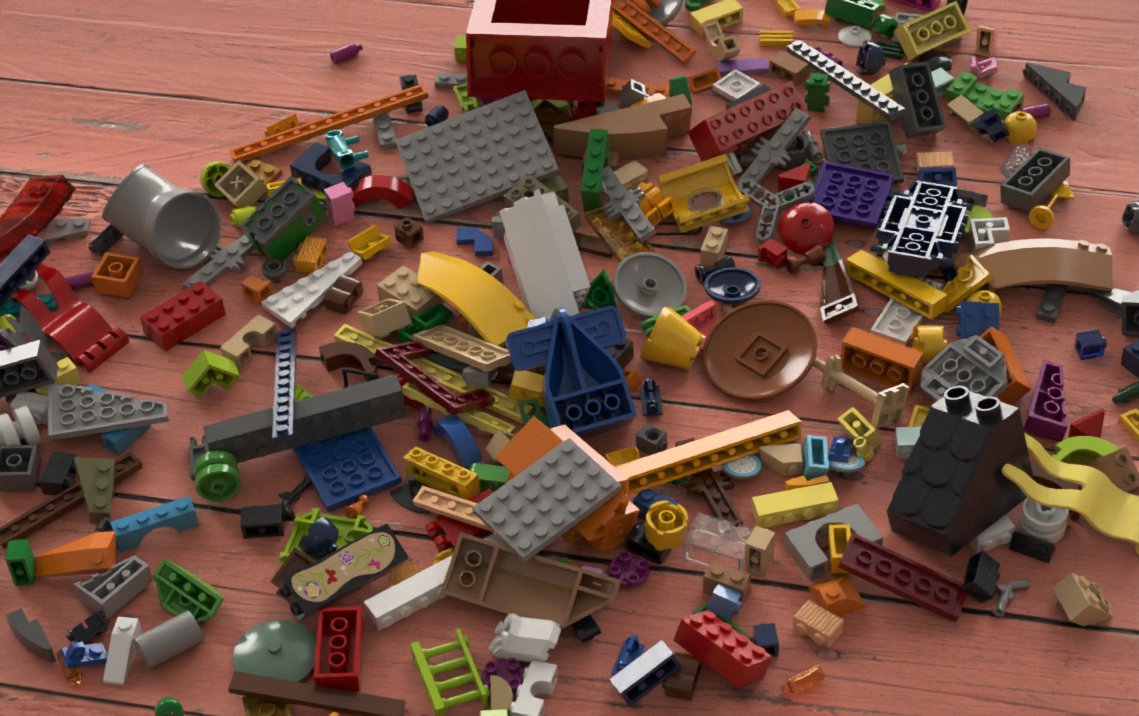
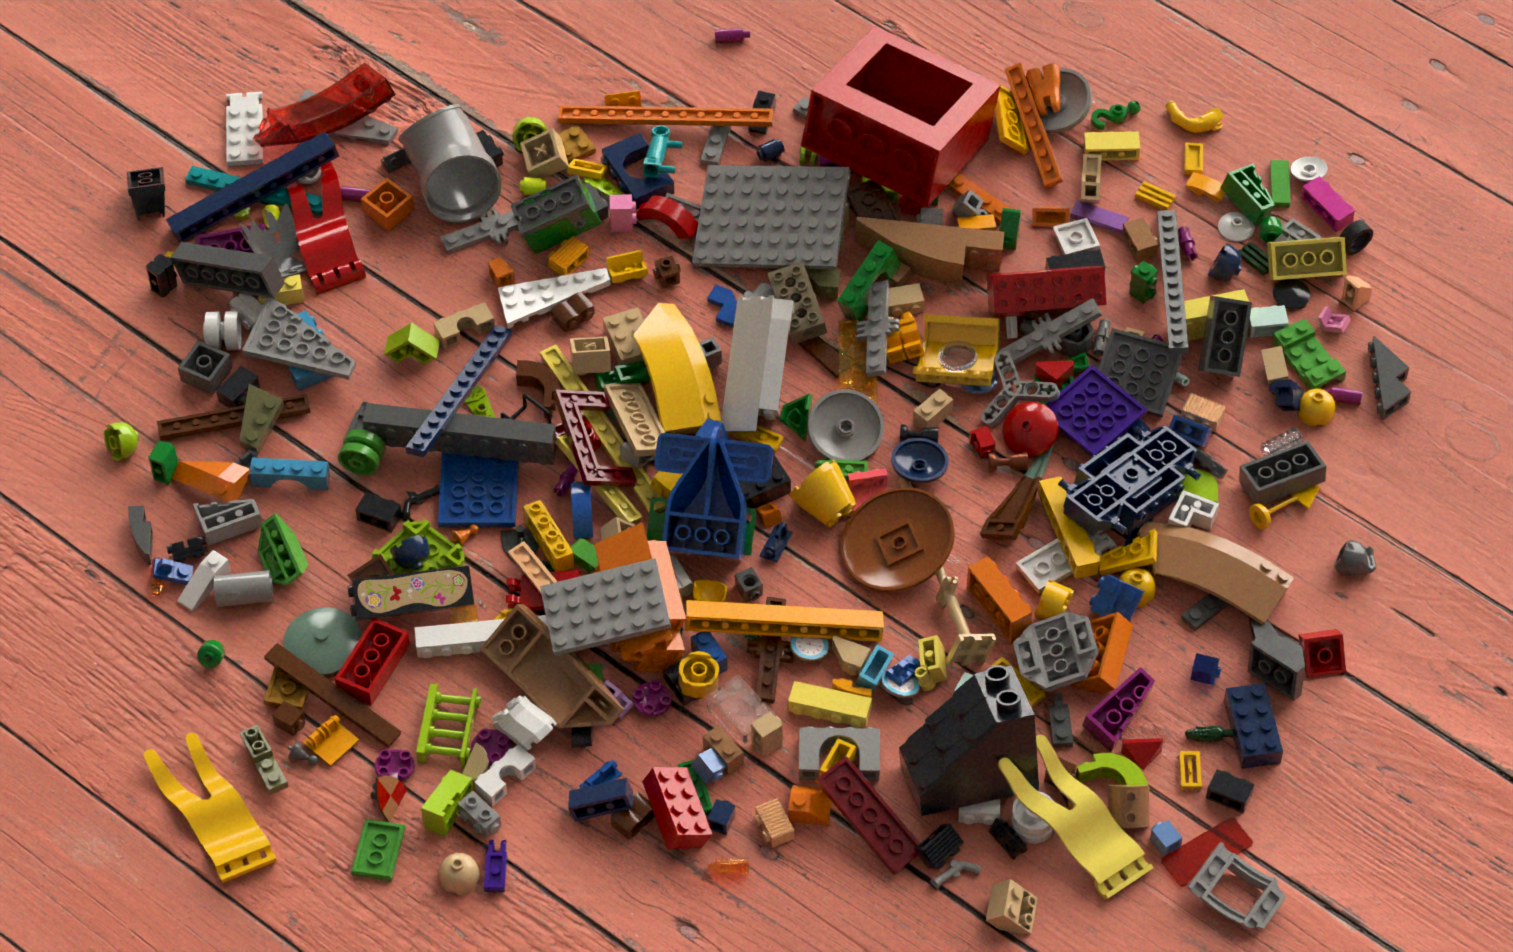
camera: 25 degrees right, 10 degrees up
red brick [140,280,226,352] -> none
dark grey brick [261,258,287,283] -> none

